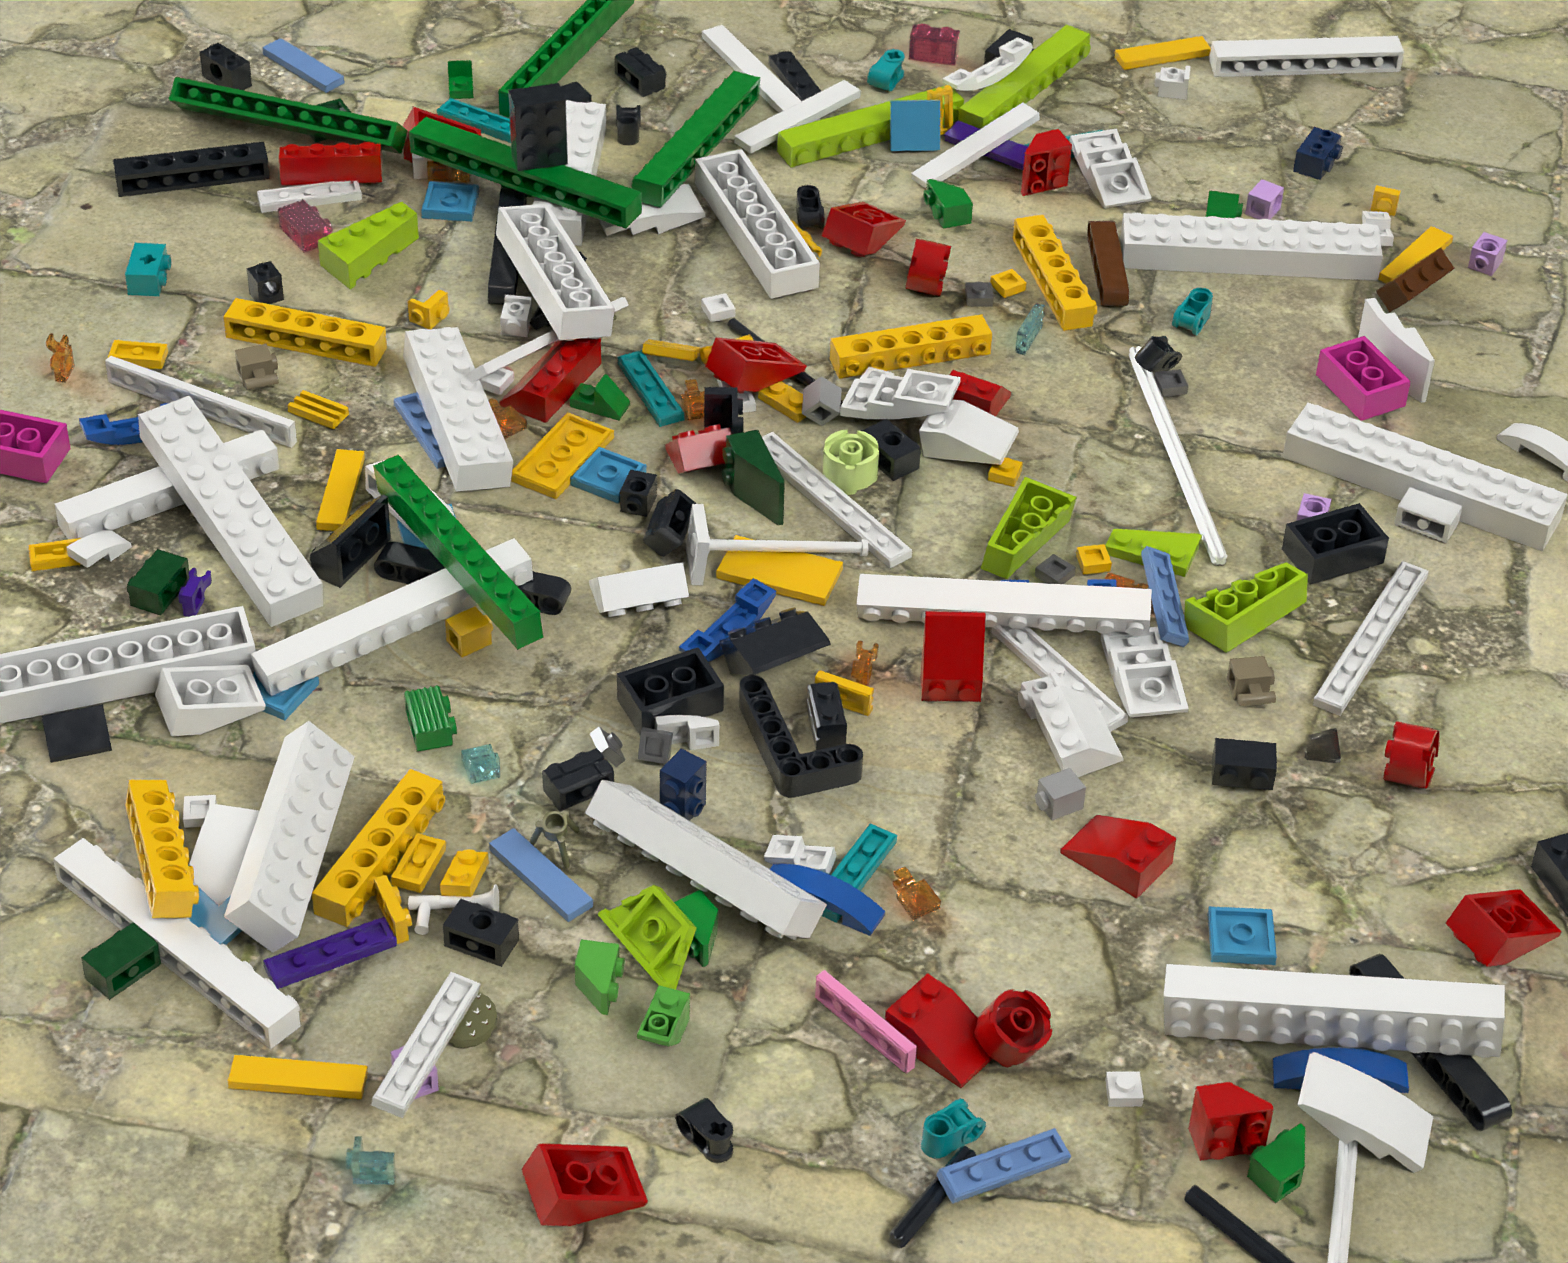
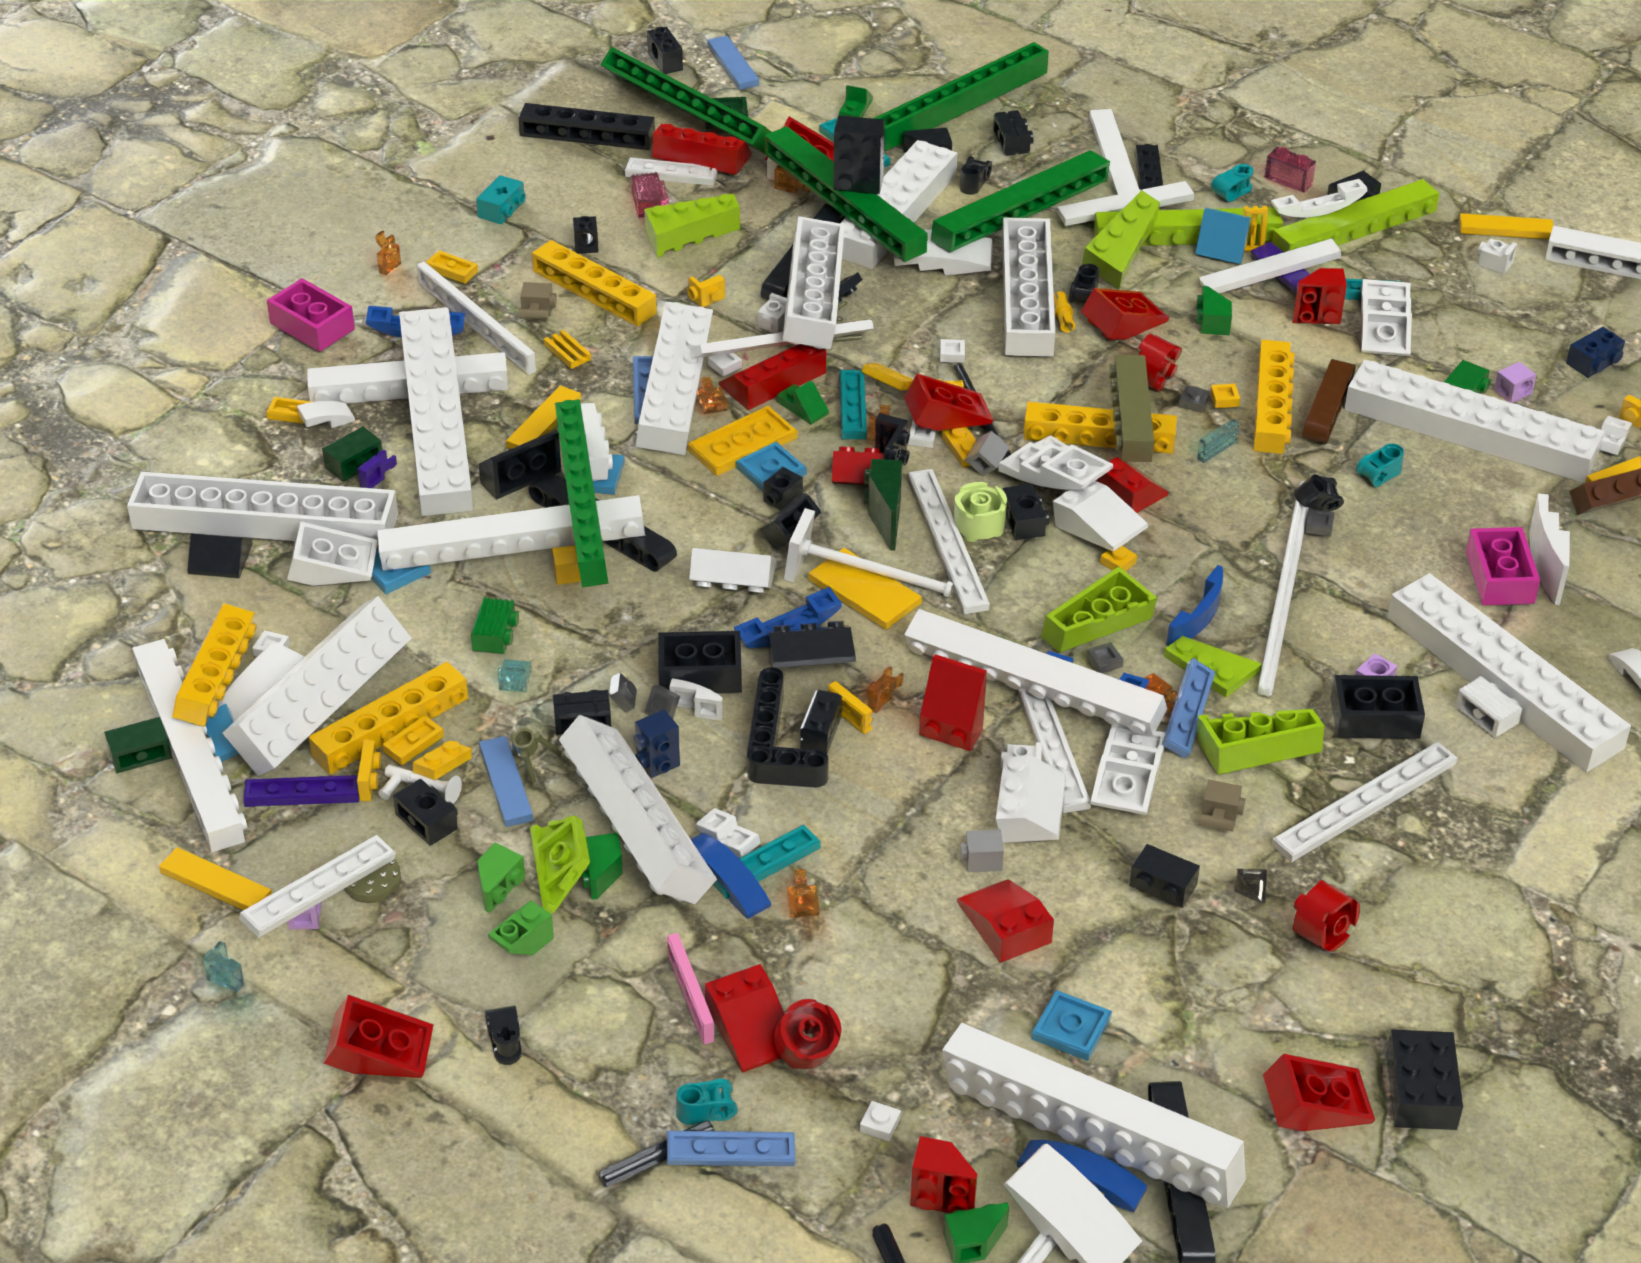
camera: 25 degrees right, 0 degrees up
dark azure tile [421,181,479,222] -> none
yellow plate [1076,544,1112,575] -> none
none -> lime wedge [1082,190,1160,289]
none -> olive brick [1109,355,1154,462]
none -> blue slope [1166,565,1223,646]

